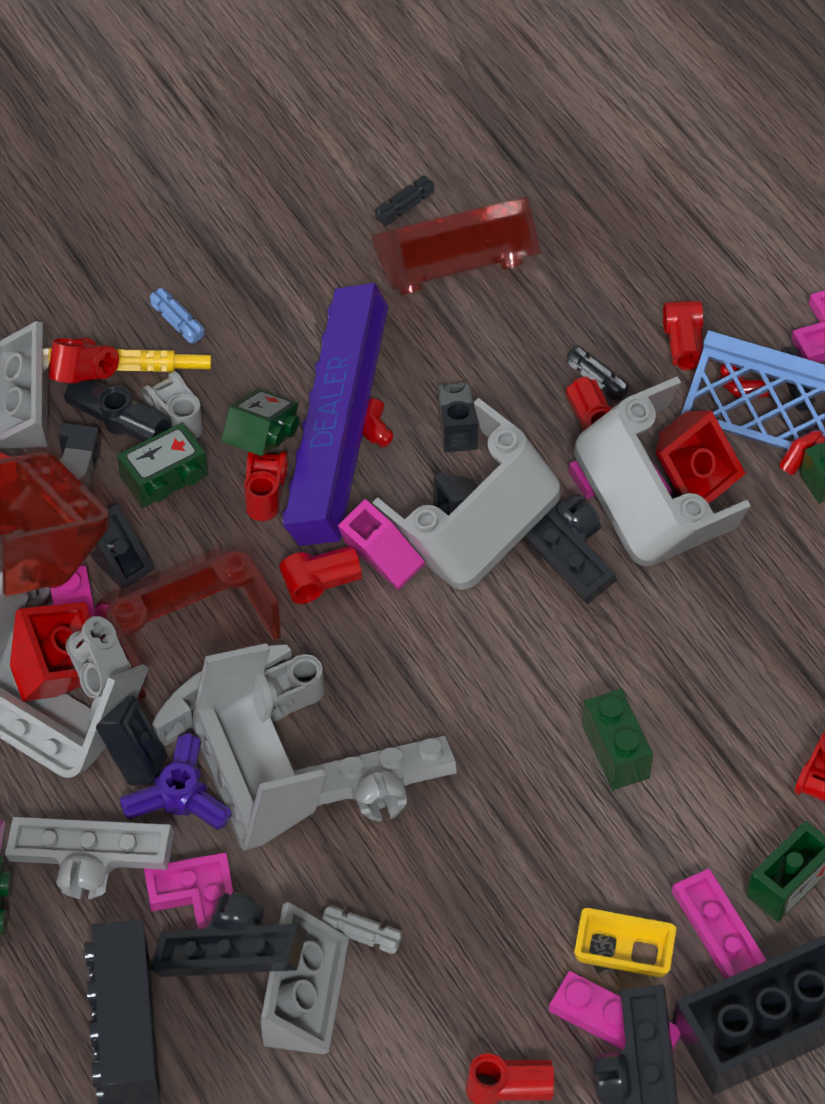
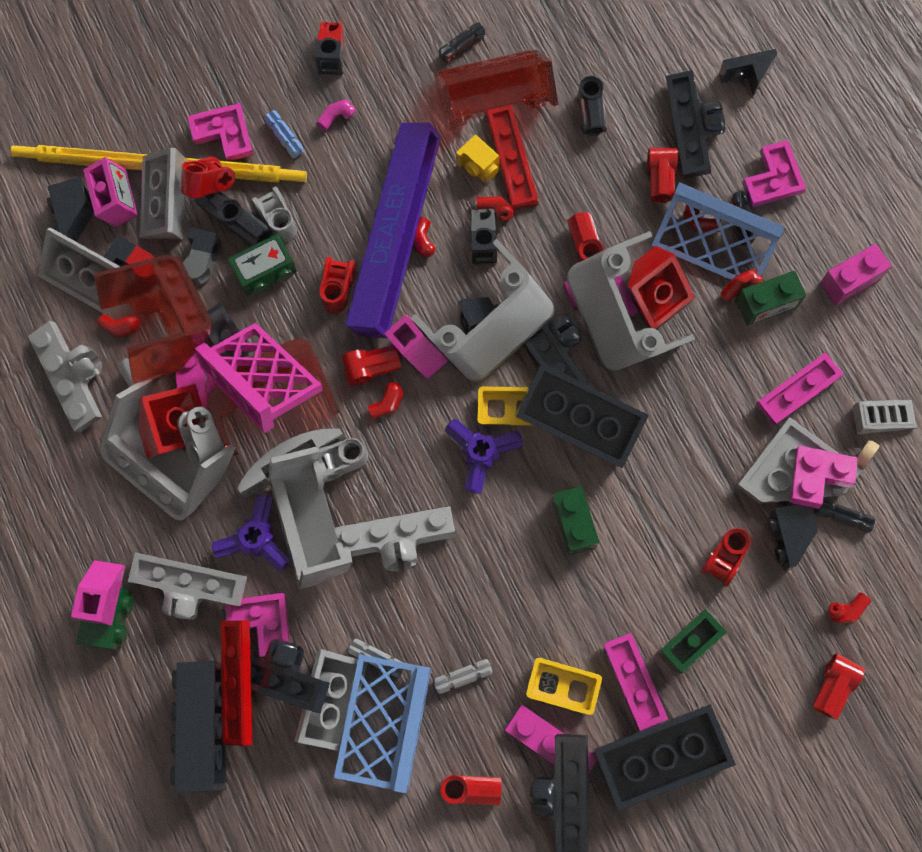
camera: 10 degrees right, 20 degrees up
black slope [96,696,168,786] -> none
dark green brick [221,388,299,456] -> none
black axle [567,346,629,401] -> none
none -> dark pink plate [188,103,254,162]
none -> dark pink fence [195,323,323,433]
none -> red tile [220,620,252,746]
none -> black leg [316,22,344,75]
none -> dark pink arm [316,99,355,131]
none -> medium blue fence [334,654,432,793]
none -> red arm [368,382,403,419]
none -> light grey axle [434,659,493,694]
none -> dark purple bush [445,419,523,494]
none -> yellow brick [456,134,499,182]
none -> red arm [476,196,514,222]
none -> yellow piece [478,386,534,426]
none -> red tile [486,104,539,211]
none -> black brick [515,363,649,468]
none -> black piece [577,76,607,136]
none -> black plate [666,70,726,179]
none -> black slope [719,49,777,95]

